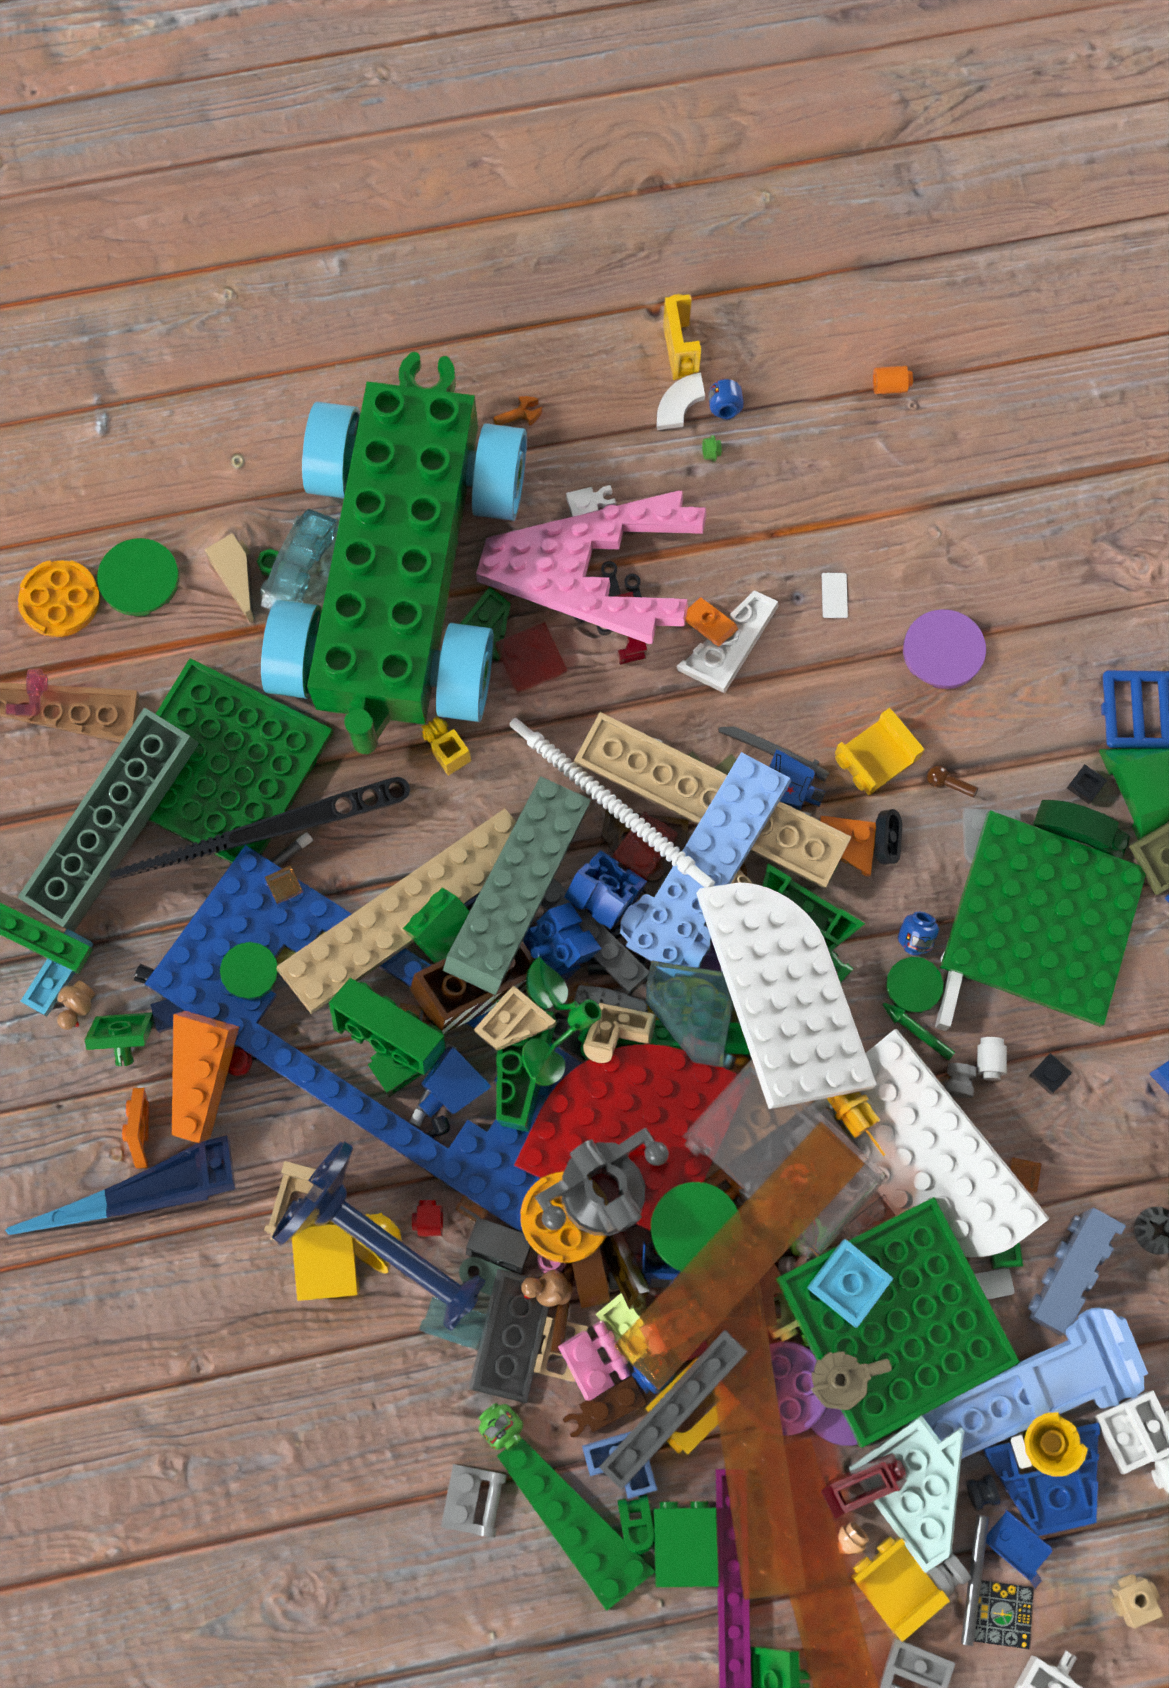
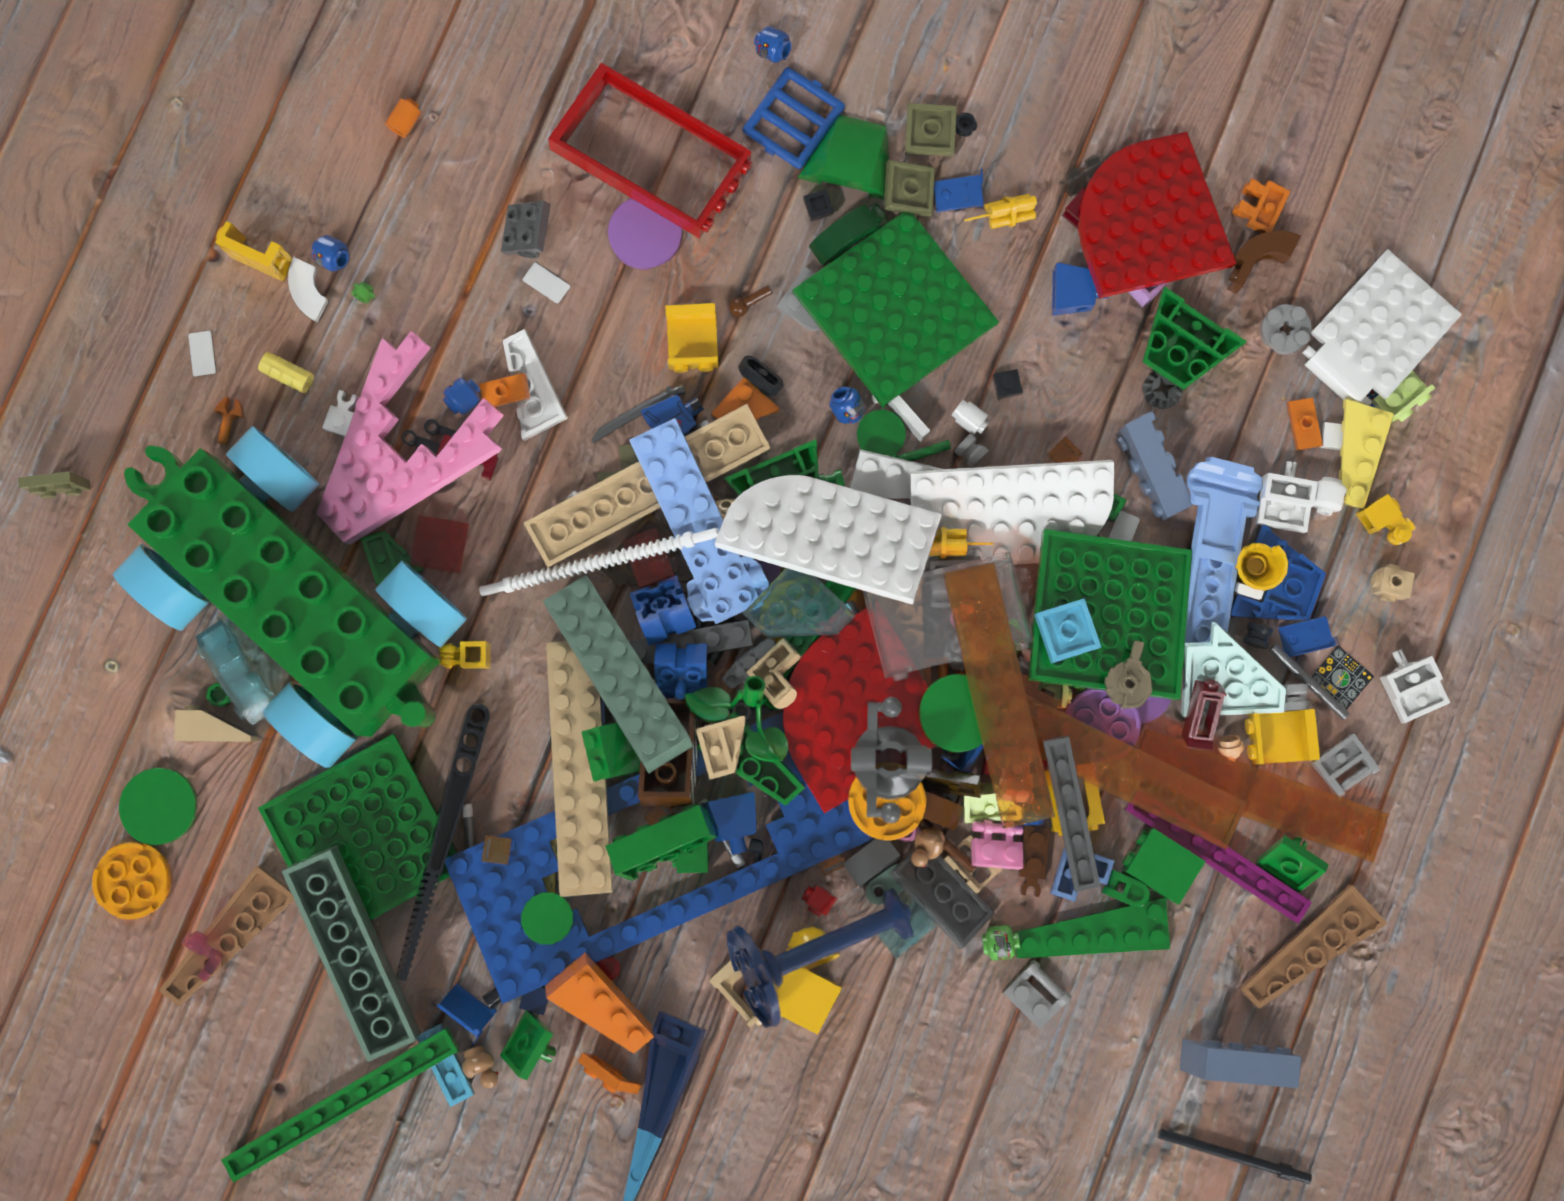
camera: 60 degrees left, 10 degrees up
none -> olive plate [18,472,90,499]
none -> white sticker [188,331,216,376]
none -> light yellow axle [258,351,314,394]
none -> blue piece [437,983,497,1049]
none -> blue head [442,378,481,415]
none -> dark grey plate [501,201,551,258]
none -> red door [548,63,753,239]
none -> white wing [850,449,941,499]

